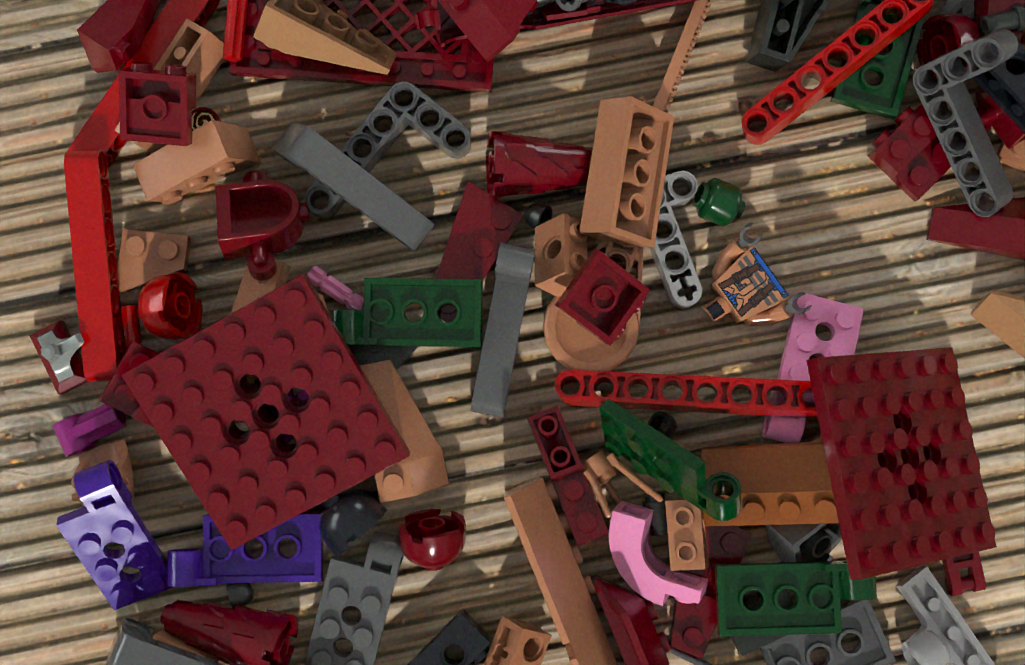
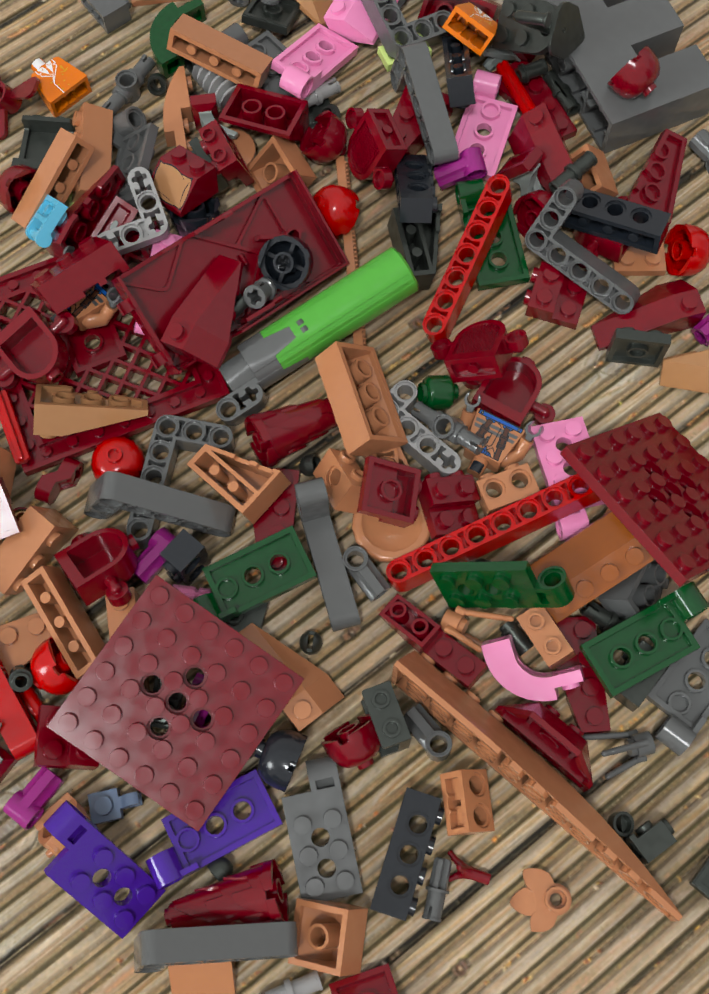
camera: 30 degrees left, 15 degrees down
none -> pearl dark grey pin [8,665,33,692]
none -> nougat brick [21,565,105,679]
none -> dark red piece [34,457,84,505]
none -> sand blue plate [87,788,143,825]
none -> red cylinder [91,437,146,480]
none -> magenta piece [134,527,176,585]
none -> black brick [160,529,211,586]
none -> nougat wedge [187,444,291,524]
none -> bright green piece [216,247,419,427]
none -> pearl dark grey hinge [299,631,322,655]
none -> dark grey piece [343,546,391,602]
none -> pearl dark grey panel [361,680,412,758]
none -> dark grey piece [404,703,452,762]
none -> dark grey pin [411,401,487,455]
none -> dark red plate [418,470,480,539]
none -> dark red piece [430,320,529,383]
none -> dark red piece [463,356,555,428]
none -> nougat brick [475,463,540,516]
none -> pearl dark grey pin [580,600,623,632]
none -> pearl dark grey plate [605,327,671,368]

